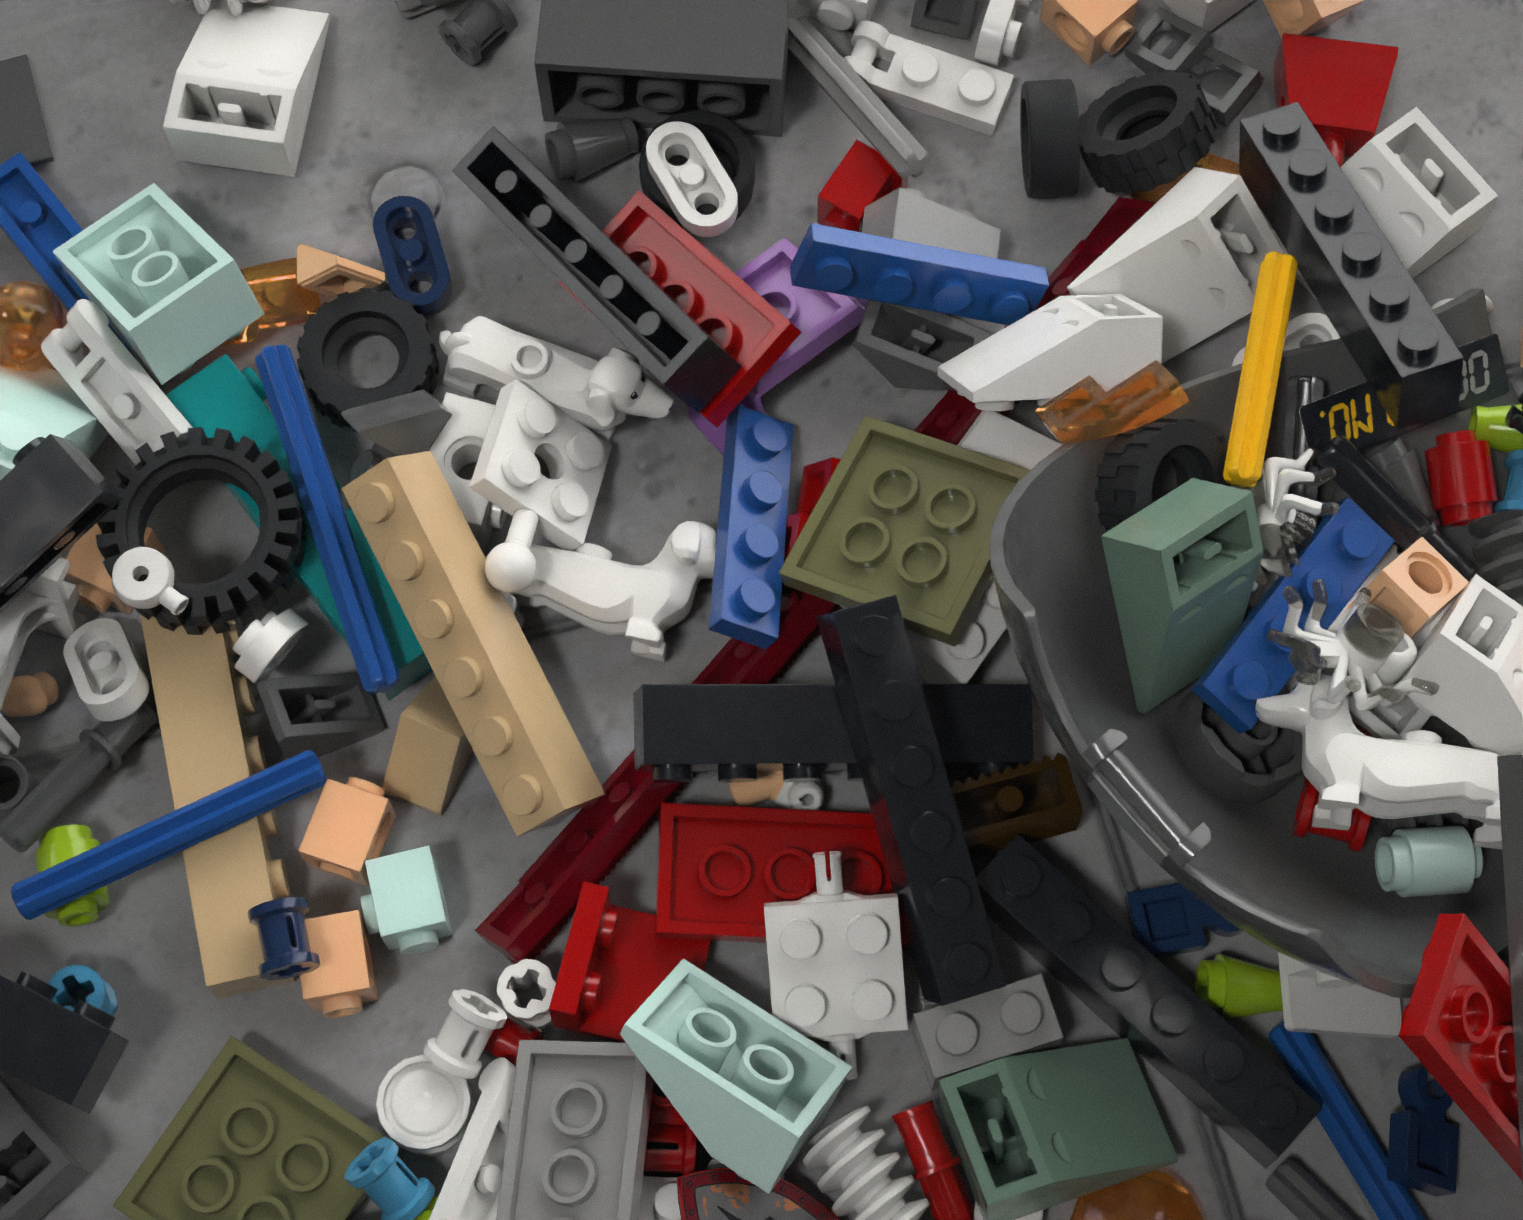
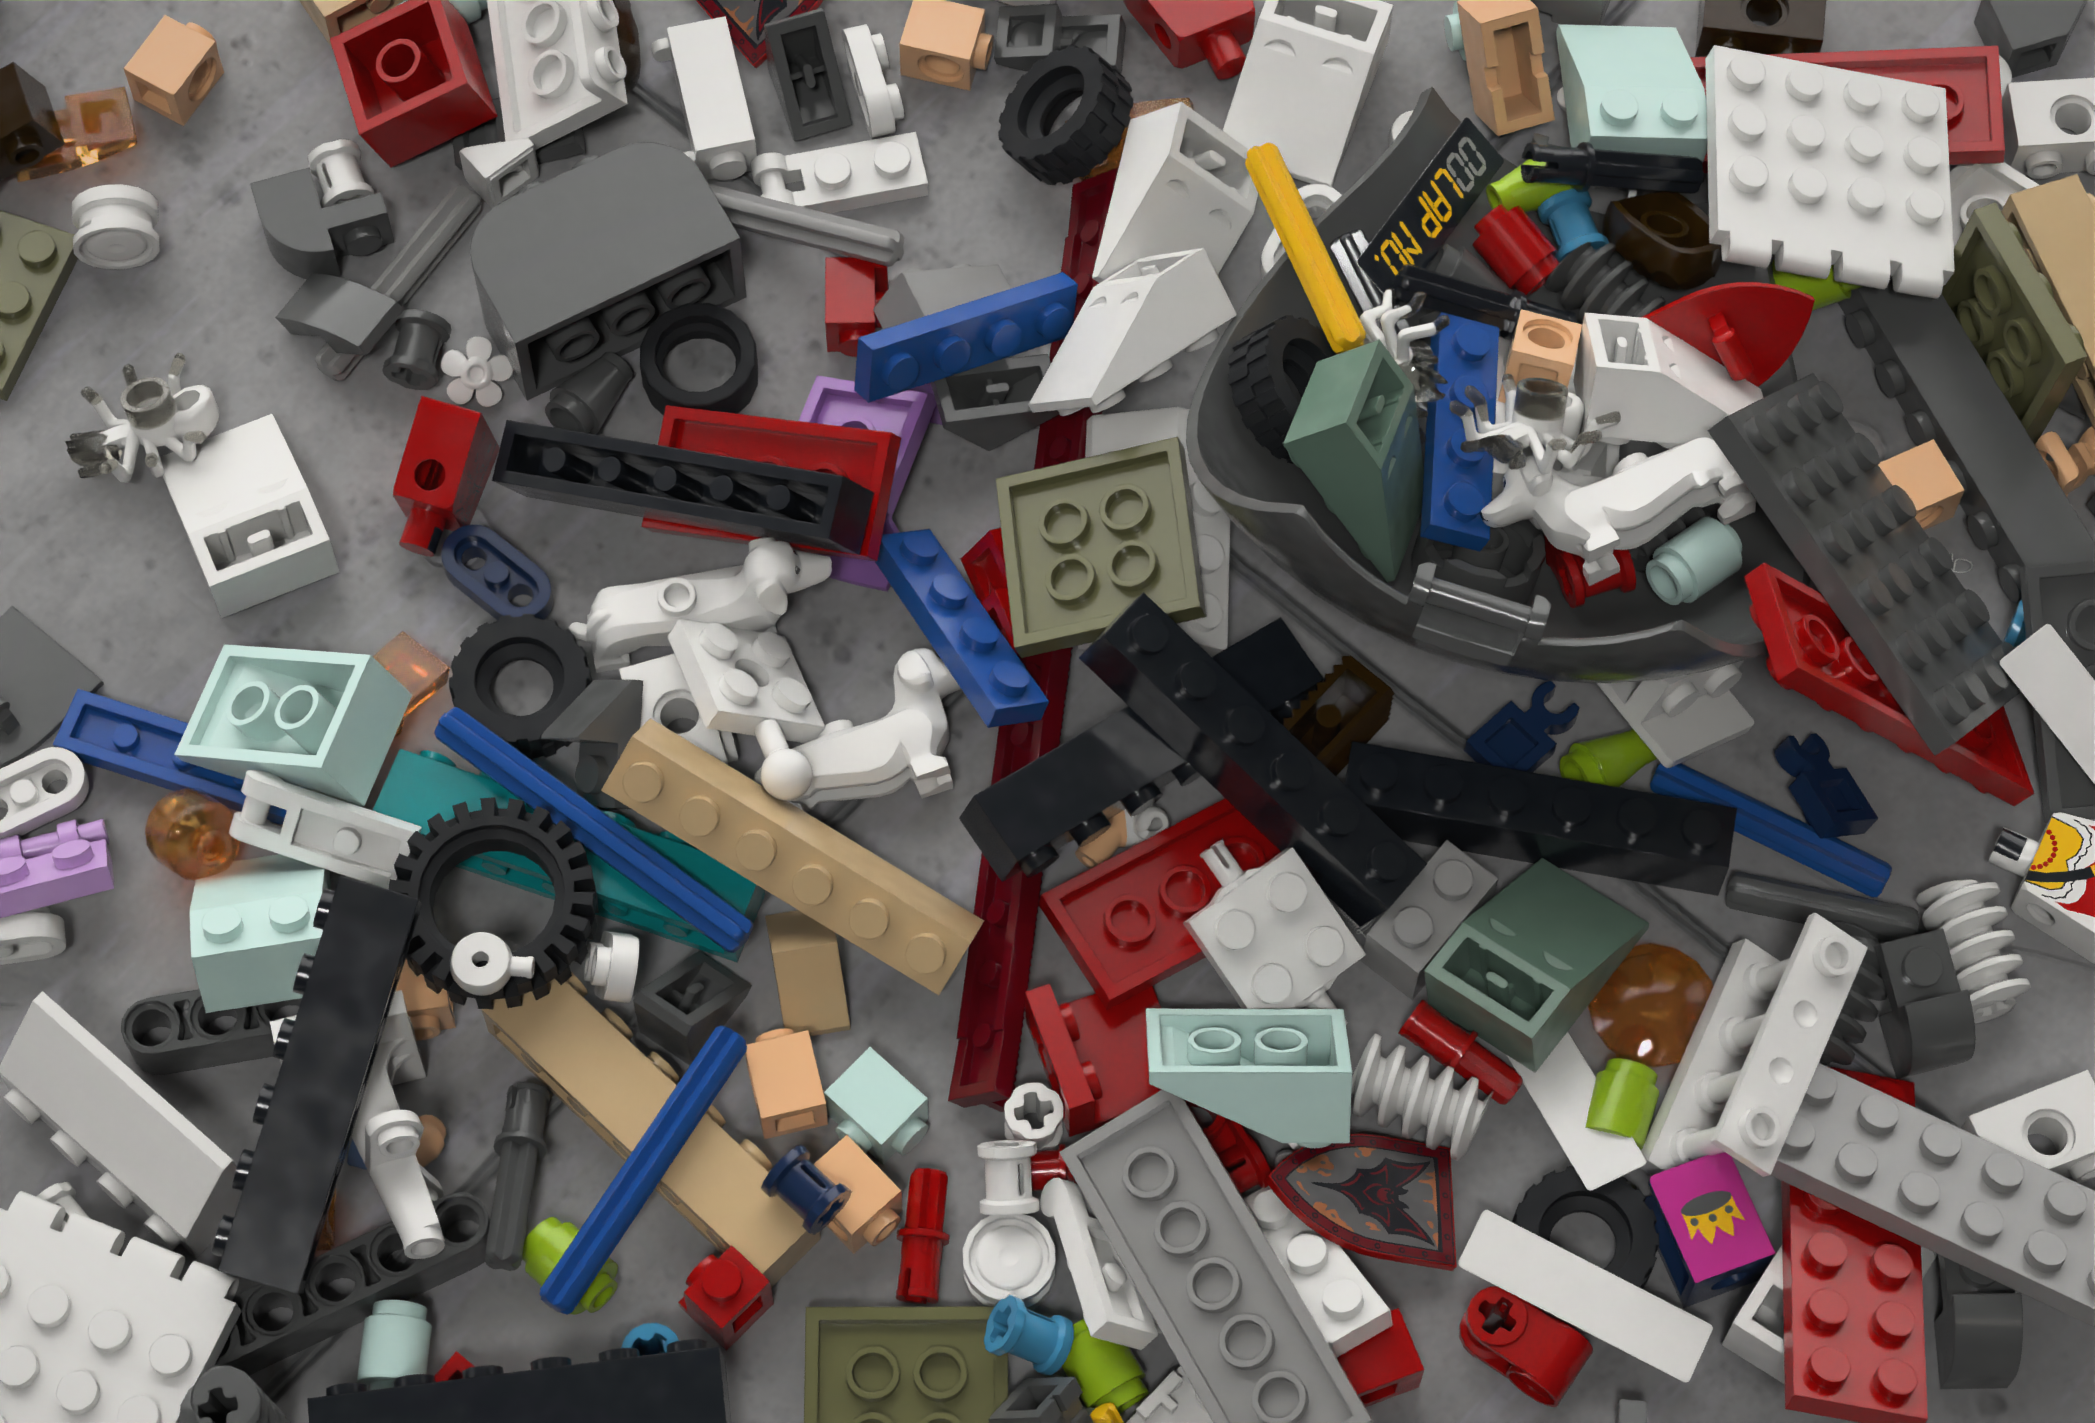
camera: 35 degrees left, 5 degrees down
white plate [63,618,149,721] -> none
light nougat slope [297,244,385,299] -> none
white plate [646,121,738,237] -> none
black tyre [1020,79,1080,198] -> none
clear orange slope [1034,360,1189,443] -> none
black brick [1239,102,1464,430] -> none
none -> red torso [393,396,500,557]
none -> white plant [441,336,513,407]
none -> red brick [678,1245,774,1351]
none -> red axle [896,1168,950,1304]

